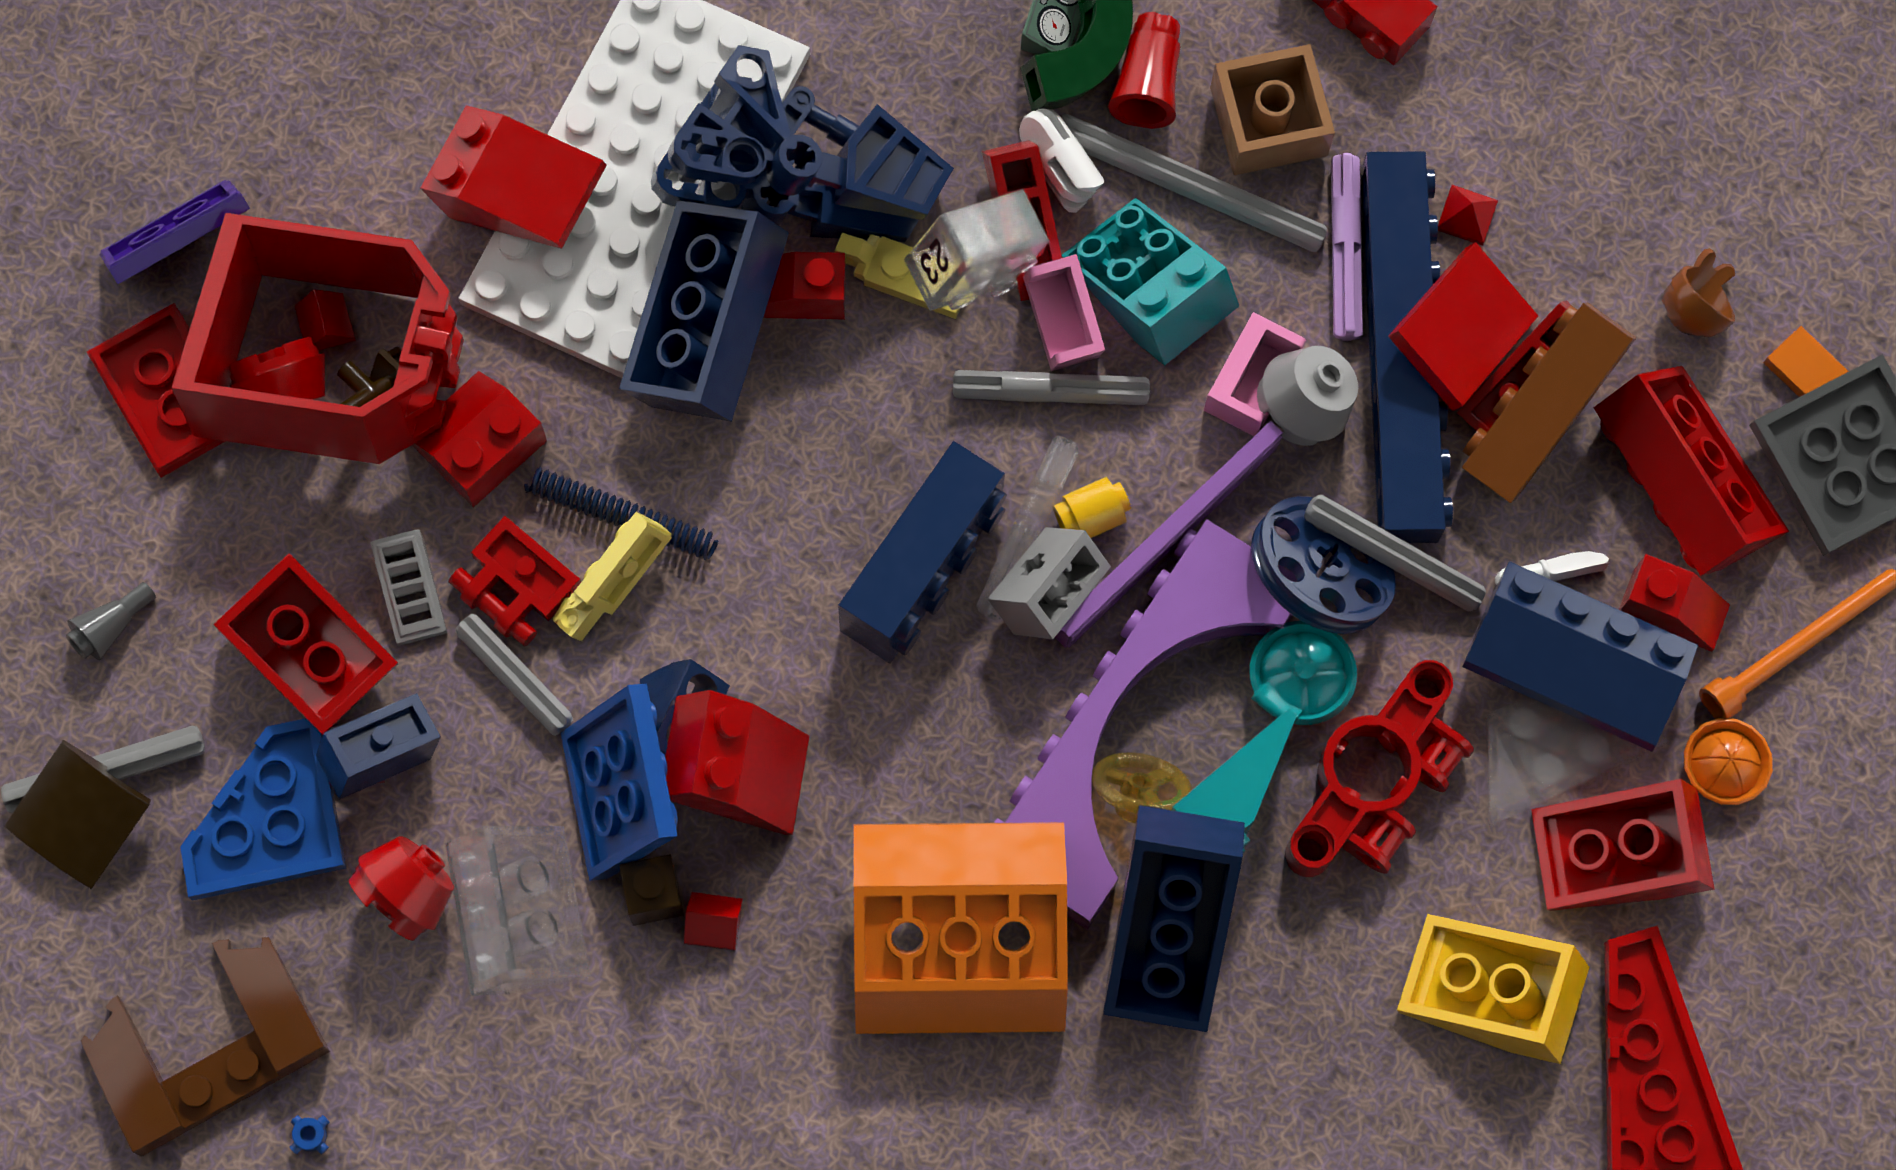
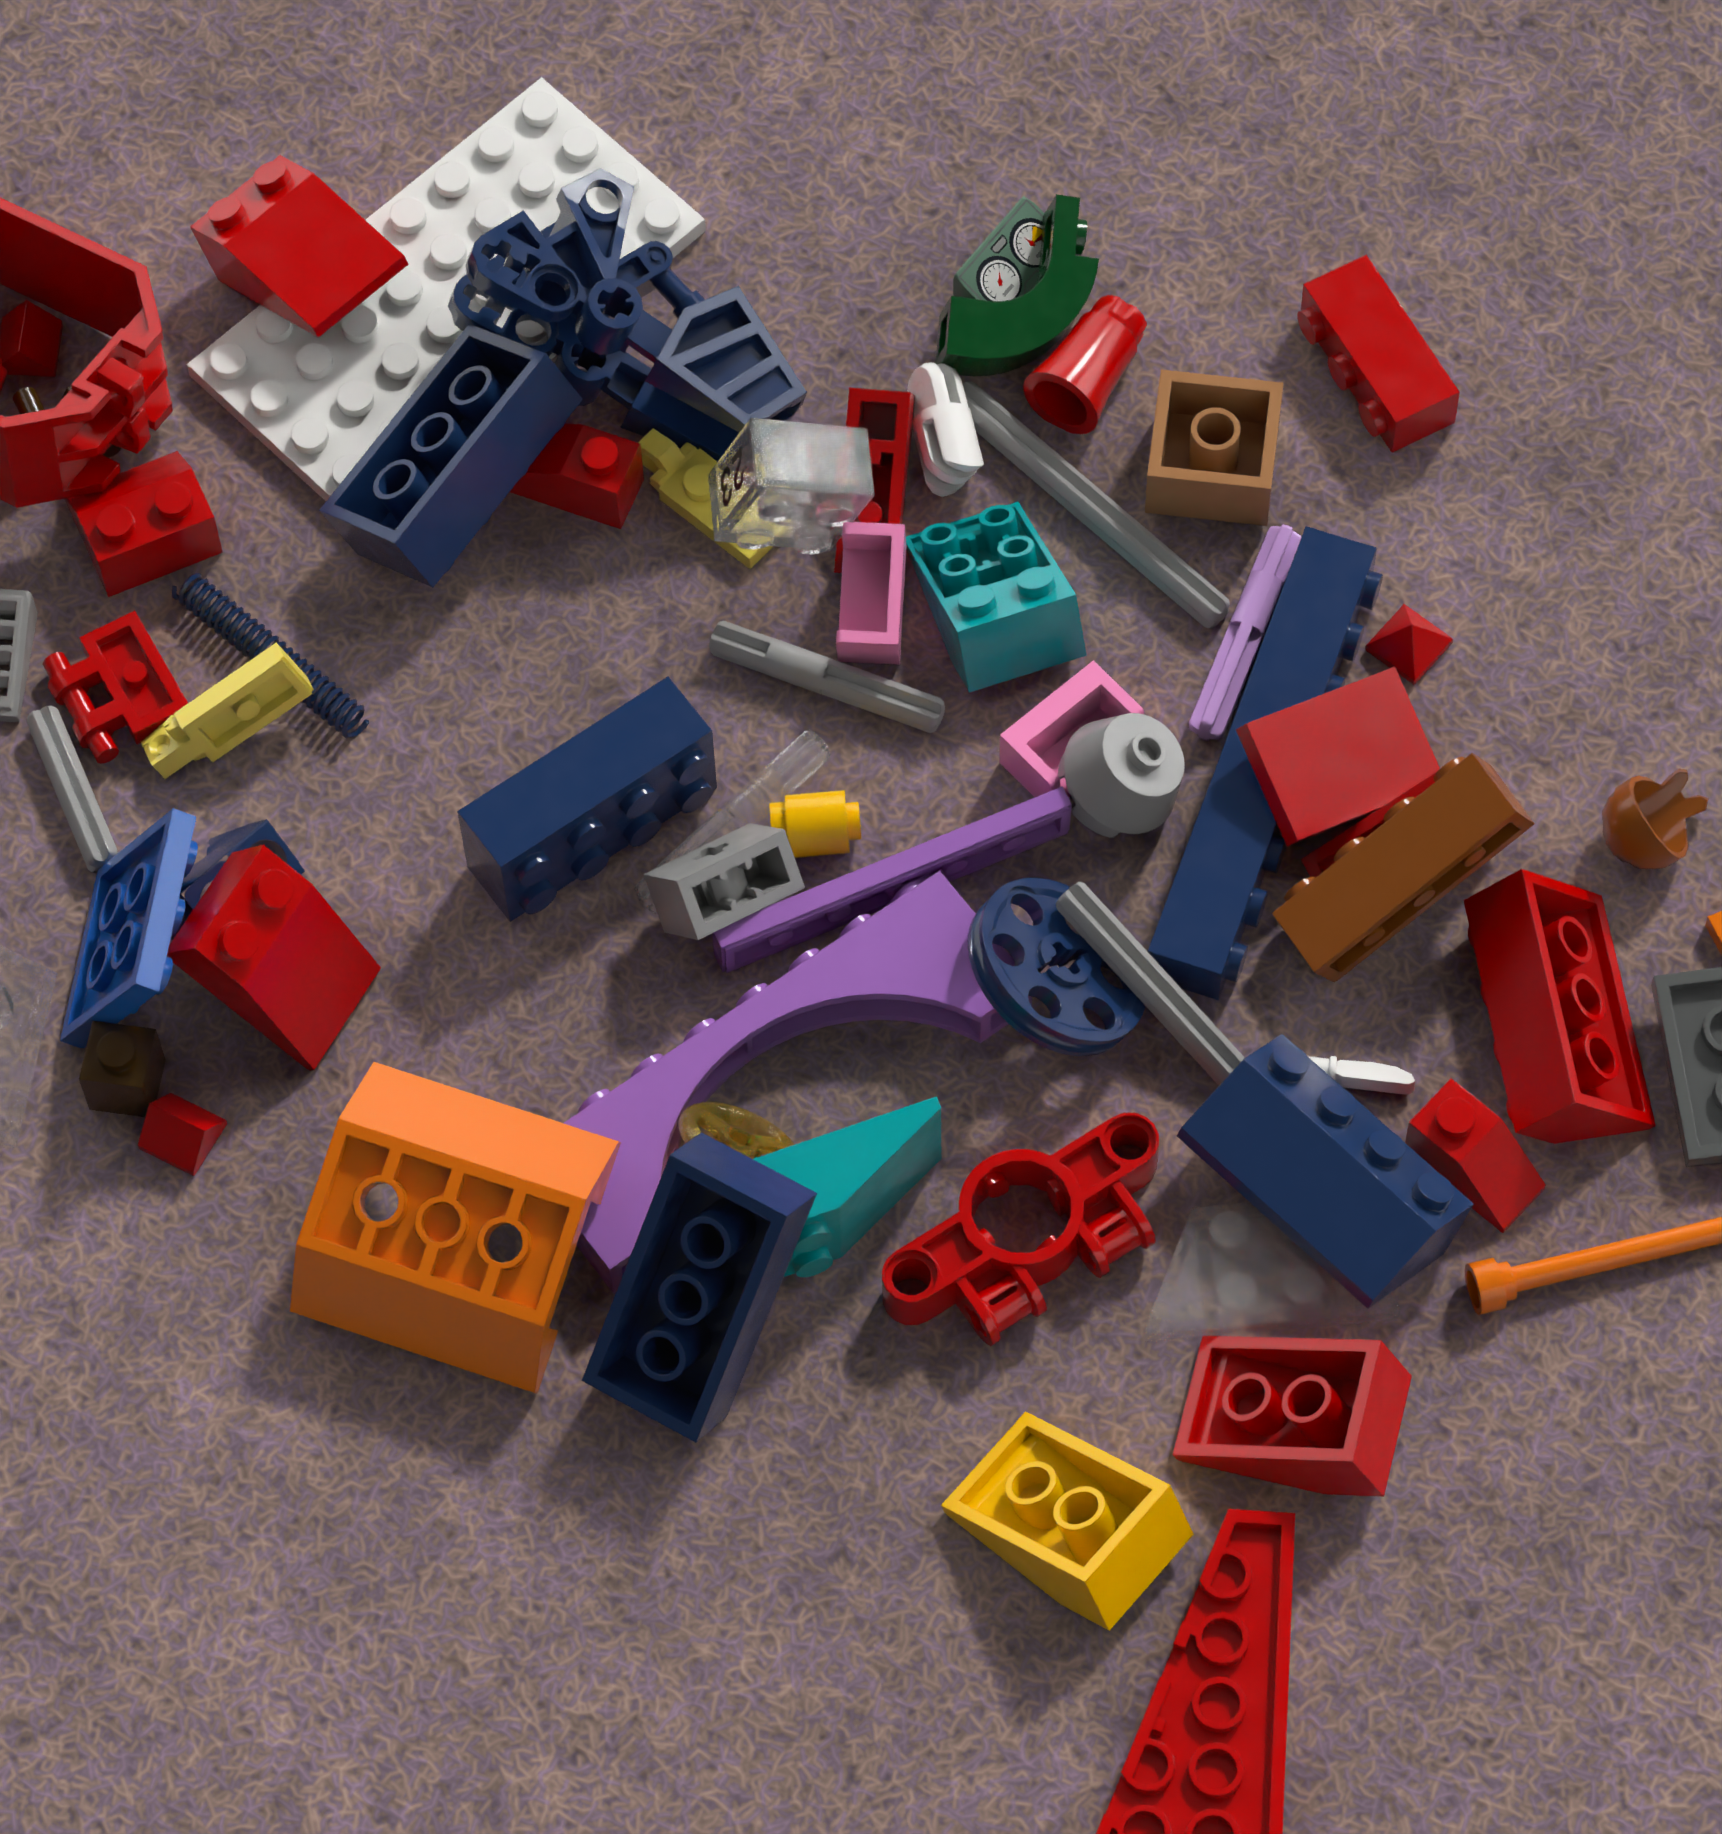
camera: 25 degrees right, 10 degrees down
teal piece [1250,621,1357,725] -> none
orange hat [1684,718,1773,805] -> none

